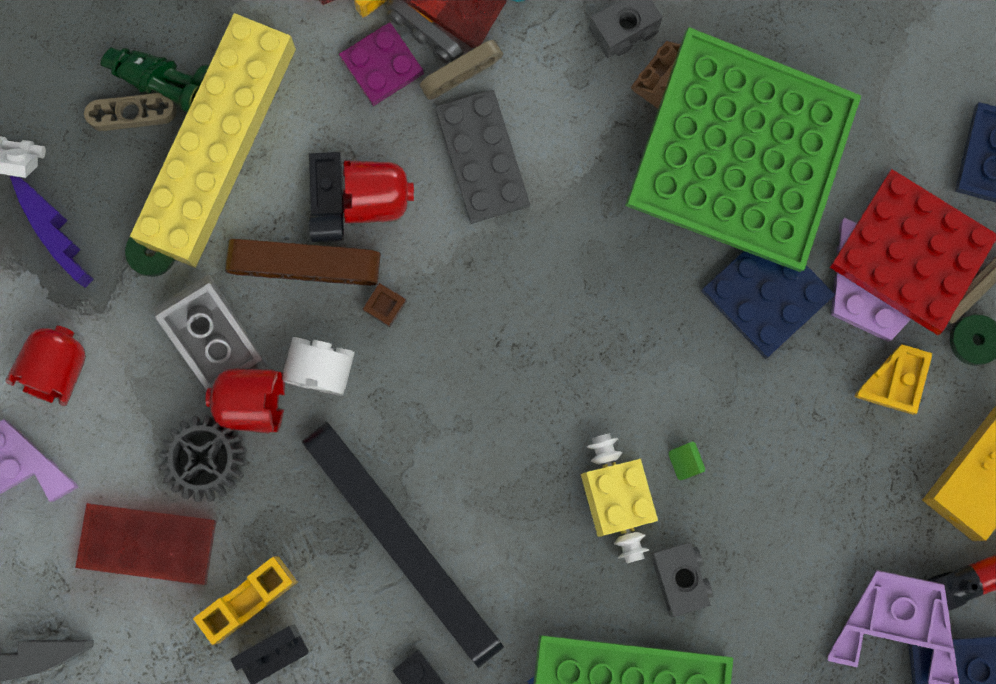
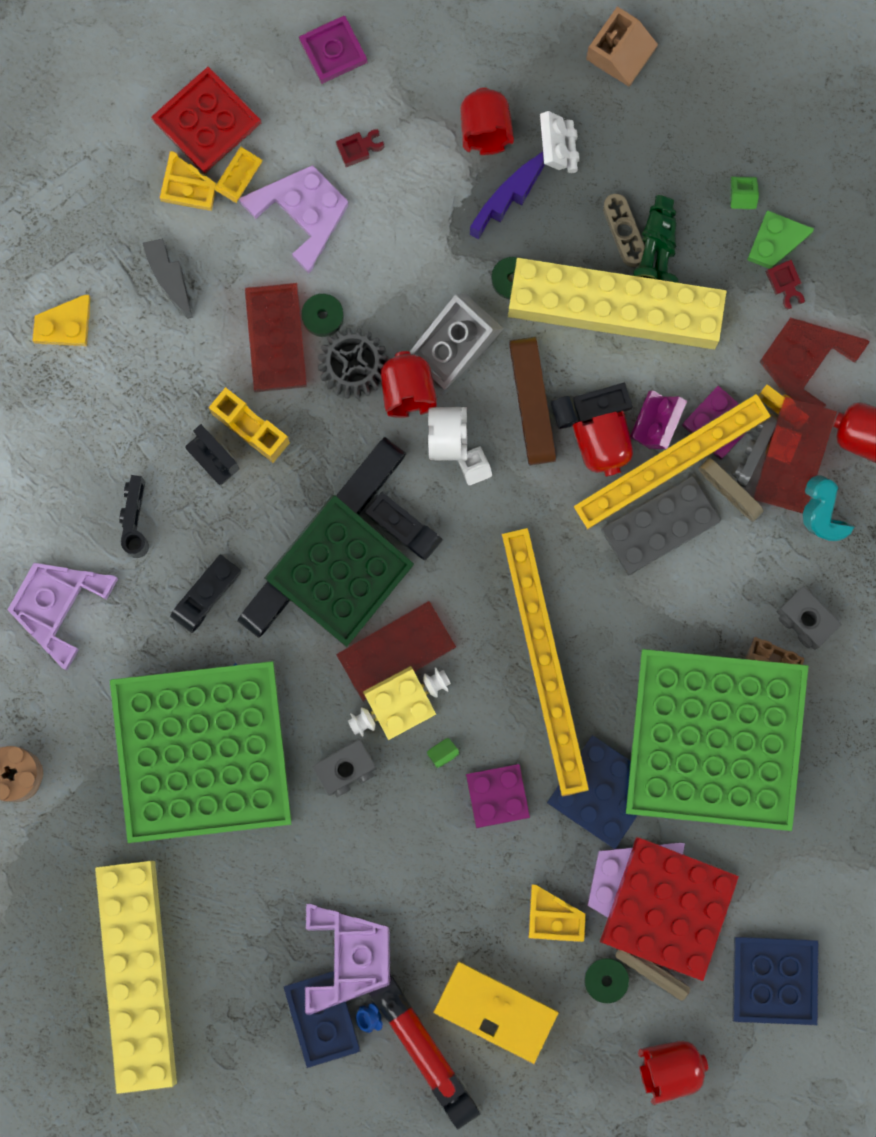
camera: 80 degrees right, 0 degrees up
red cylinder [5,325,86,406] -> none
reddish brown plate [363,283,407,327] -> none
none -> dark green plate [264,495,414,647]
none -> dark green piece [301,293,344,337]
none -> clear red plate [336,601,456,702]
none -> blue plate [356,1003,383,1033]
none -> black plate [365,492,443,561]
none -> white slope [458,446,492,485]
none -> magenta plate [466,764,530,828]
none -> yellow plate [502,528,589,797]
none -> yellow plate [573,394,771,530]
none -> magenta bracket [630,390,687,449]

